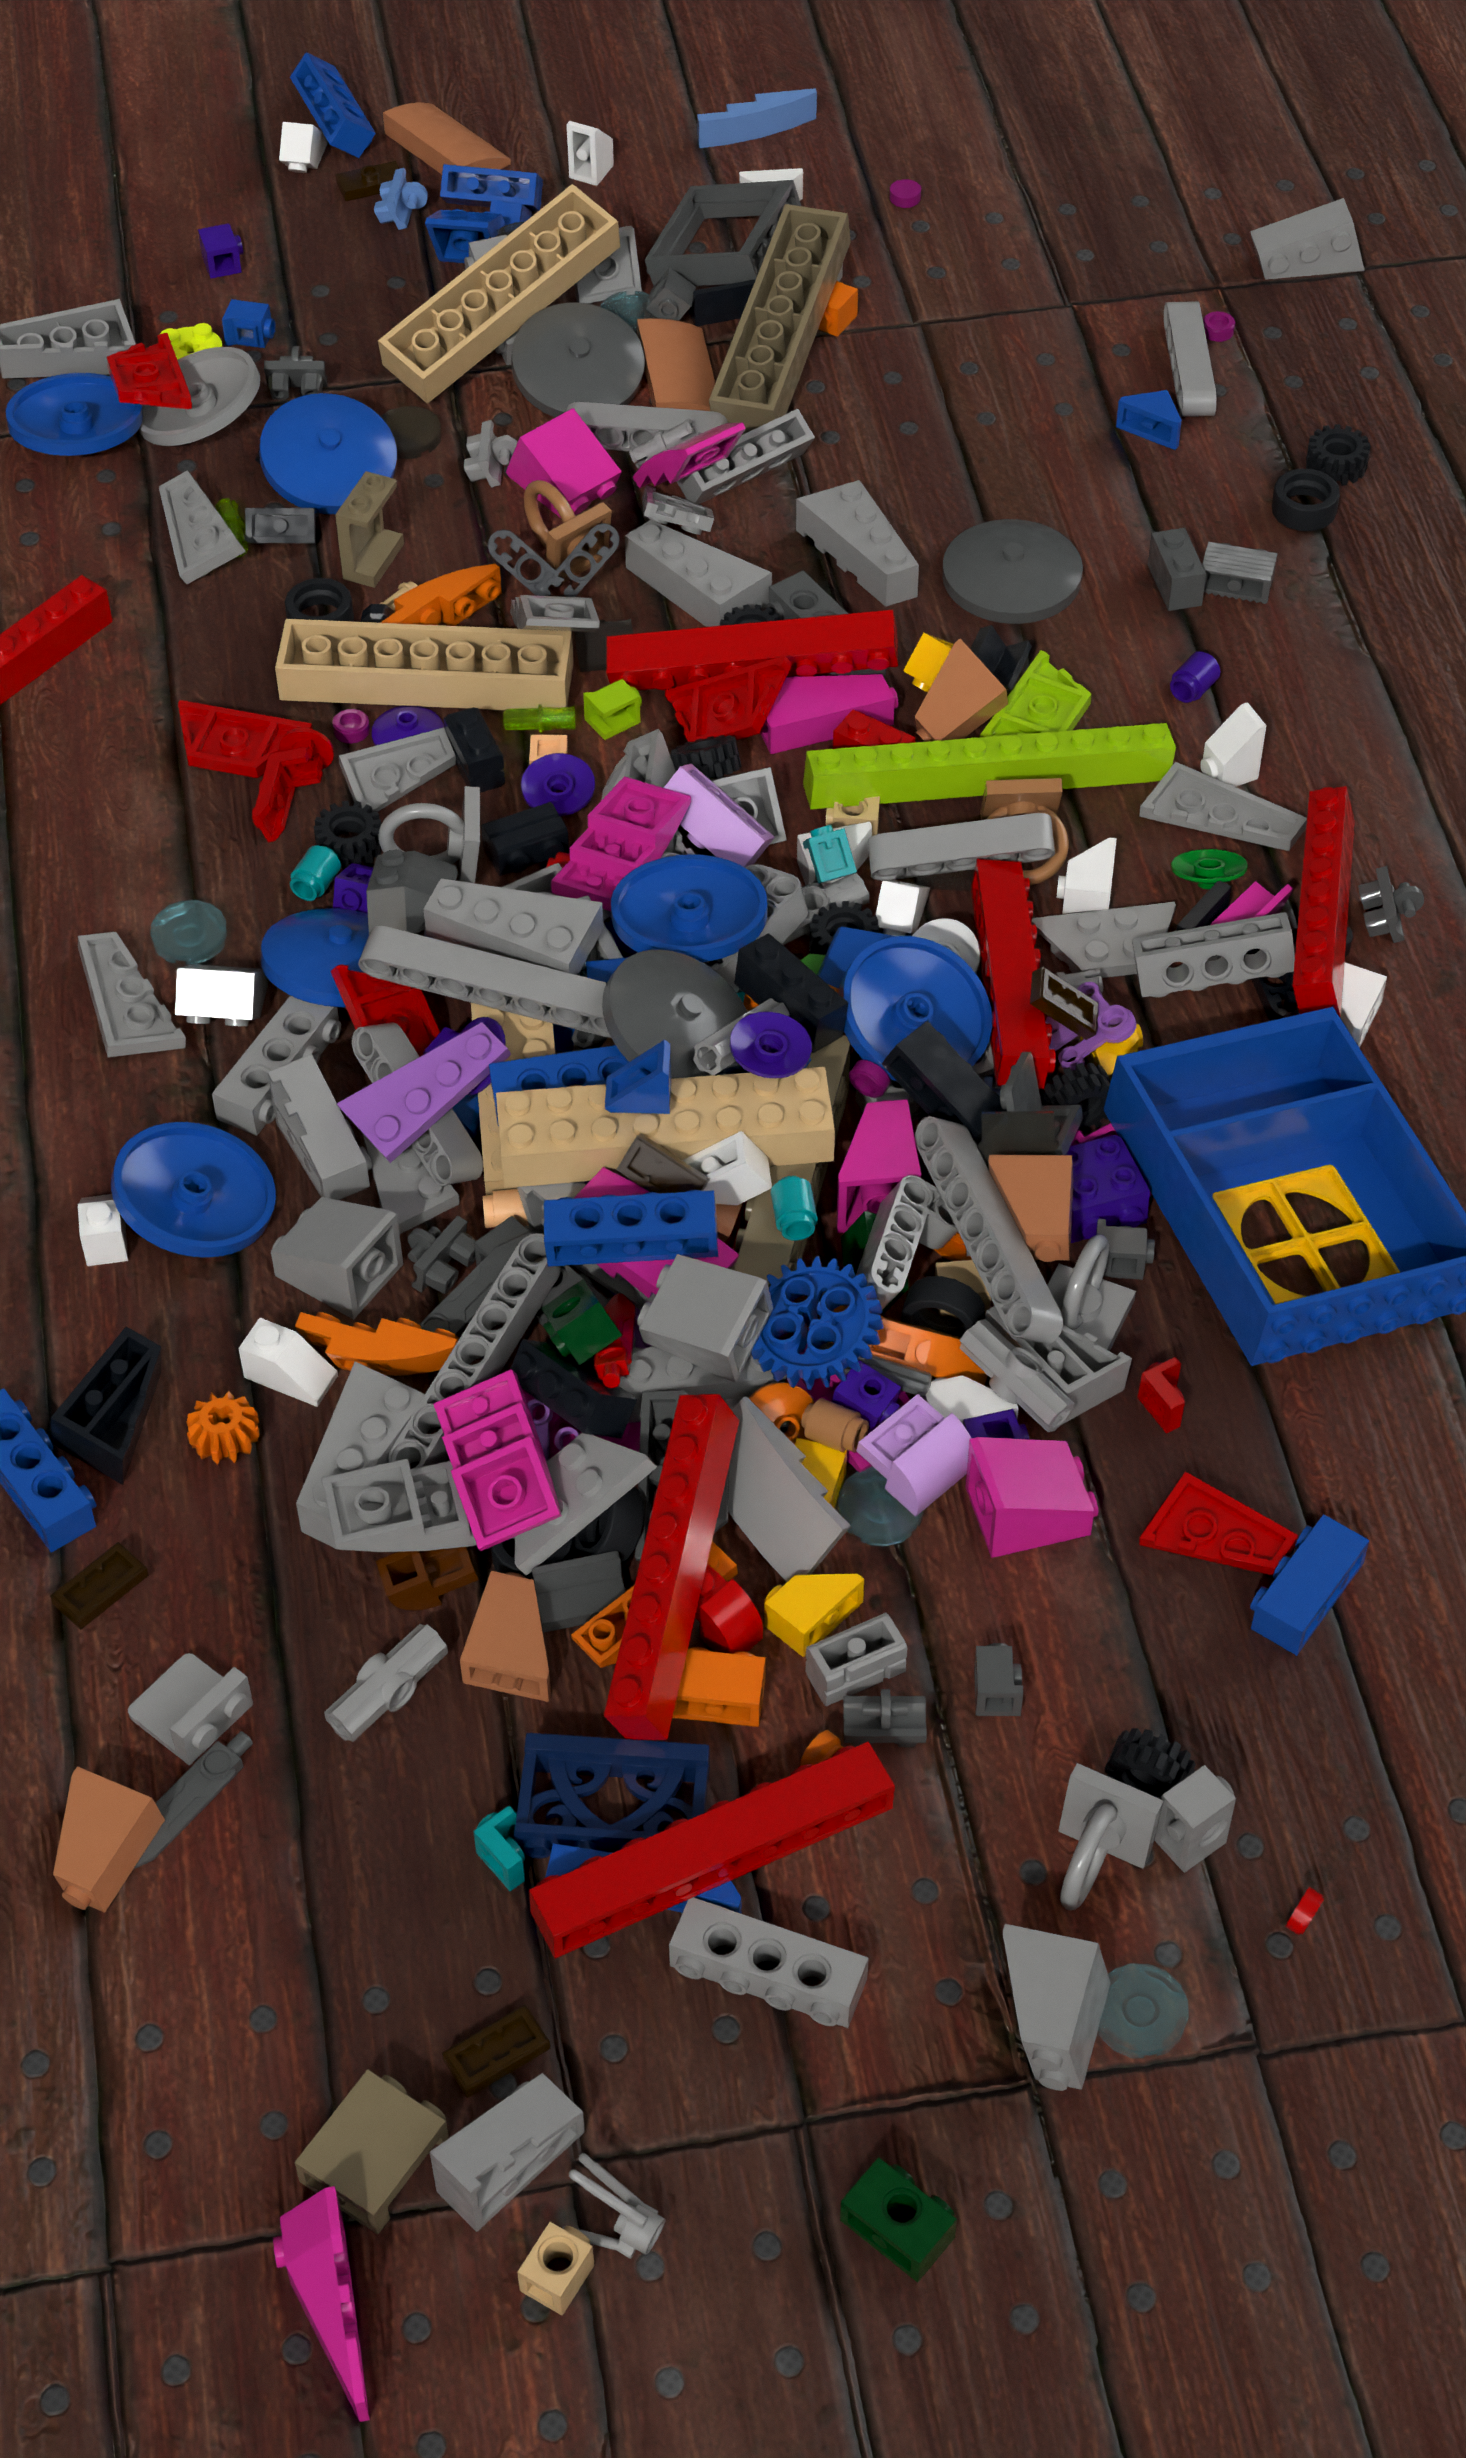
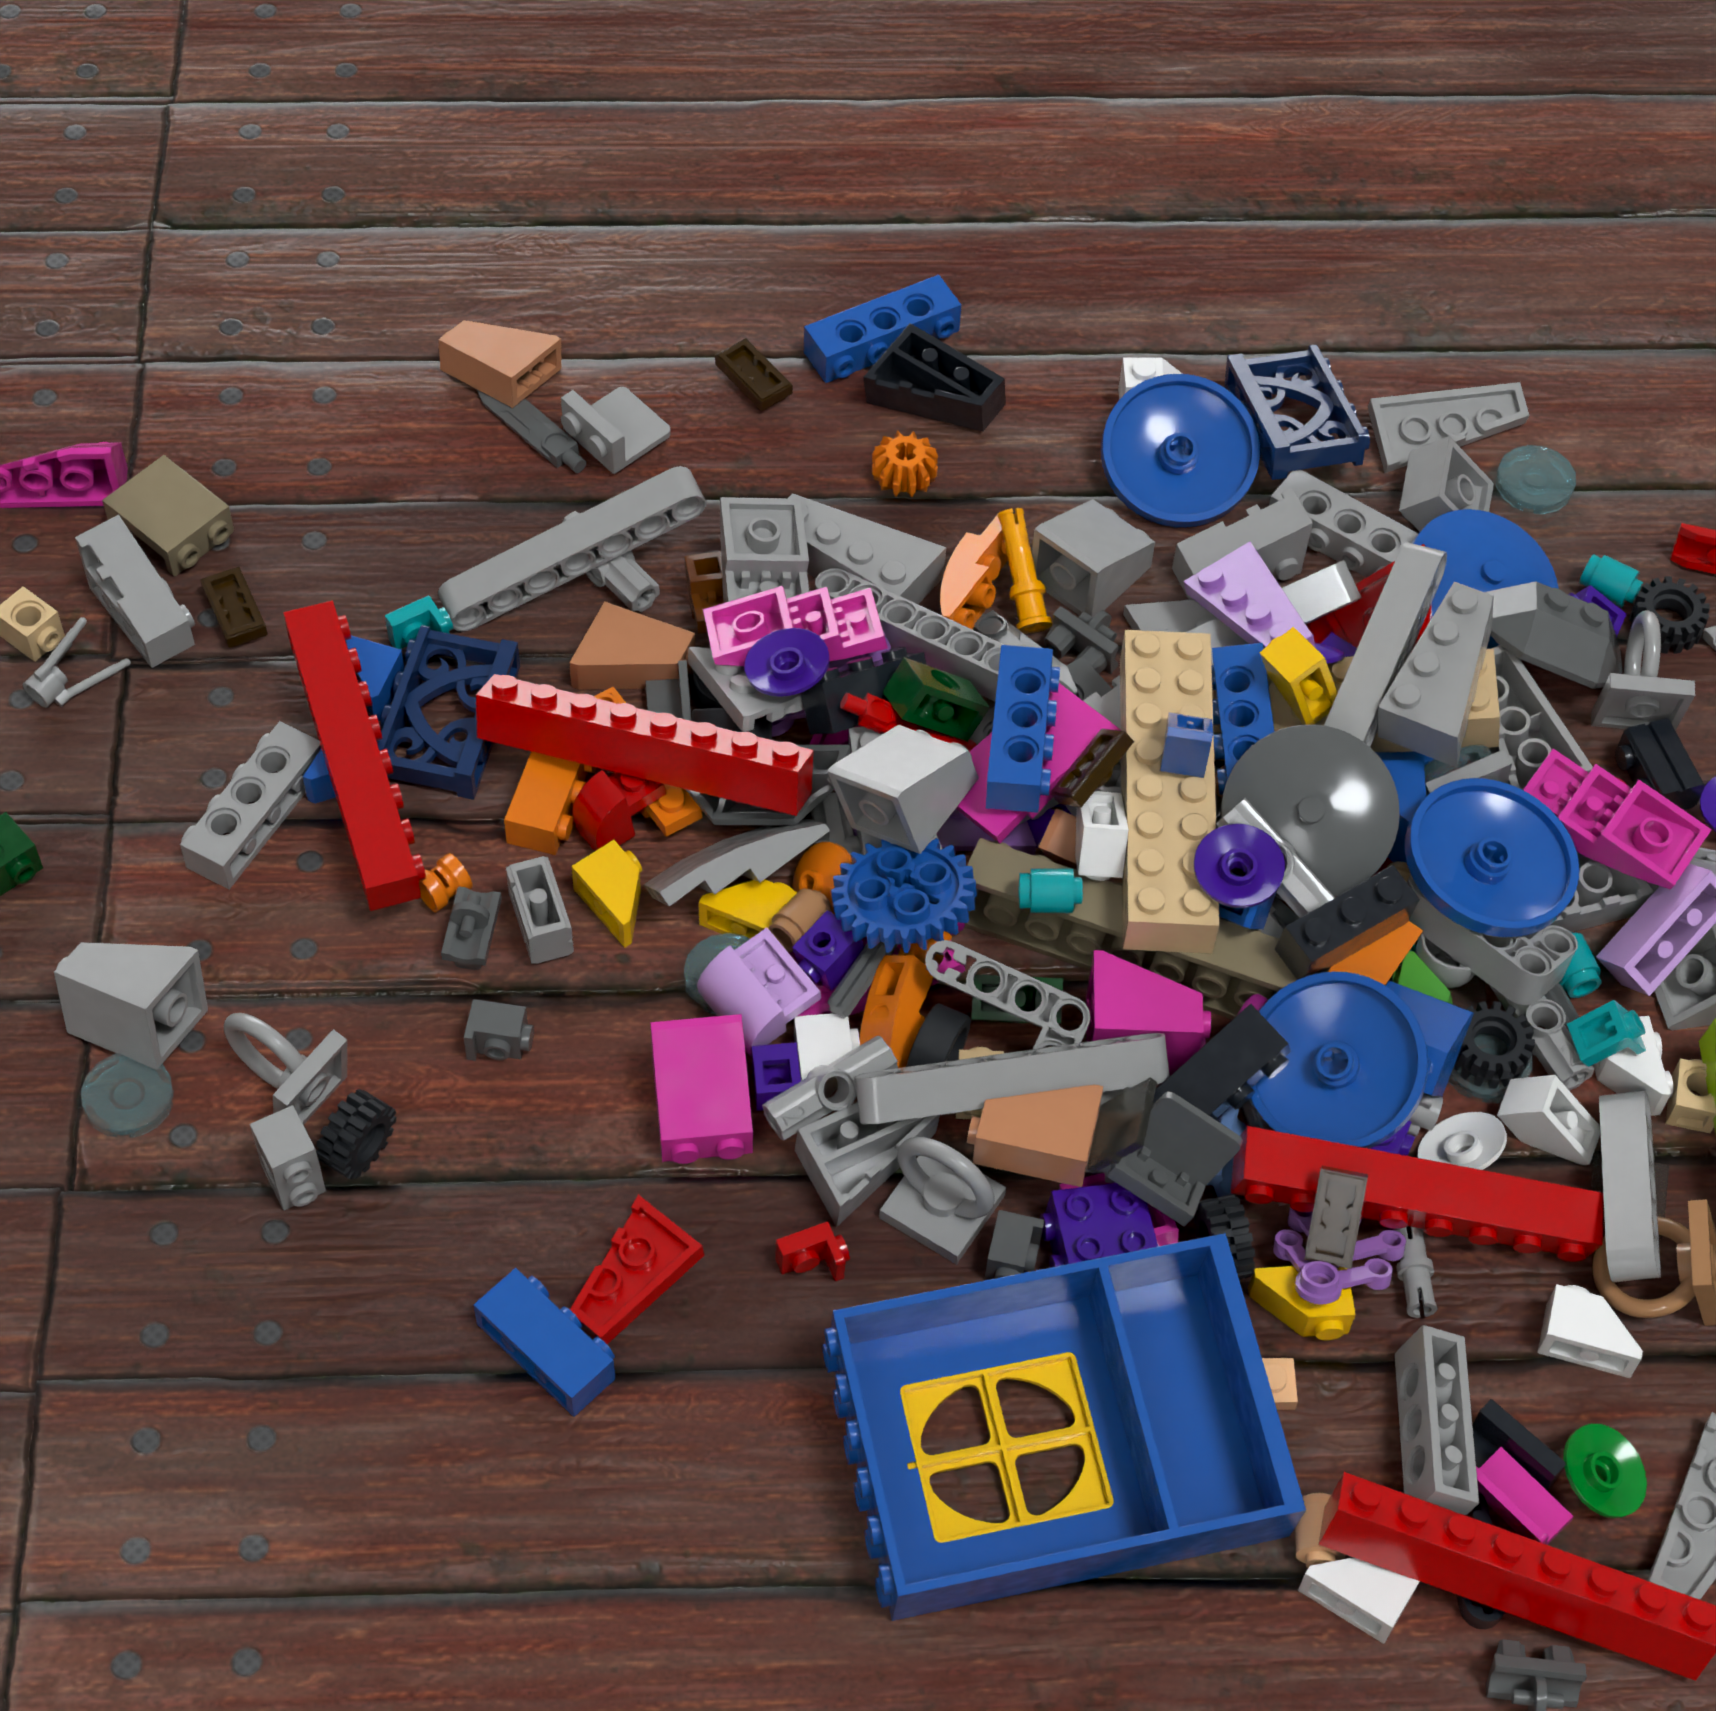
camera: 95 degrees right, 5 degrees up
white slope [238,1318,338,1407] -> none
light grey wing [1031,902,1176,978] -> none
red tile [1285,1886,1324,1935] -> none
none -> light grey beam [438,466,706,631]
none -> dark purple dish [744,628,830,697]
none -> light orange pin [998,508,1053,634]
none -> dark blue fence [1224,344,1370,480]
none -> yellow slope [1259,627,1338,725]

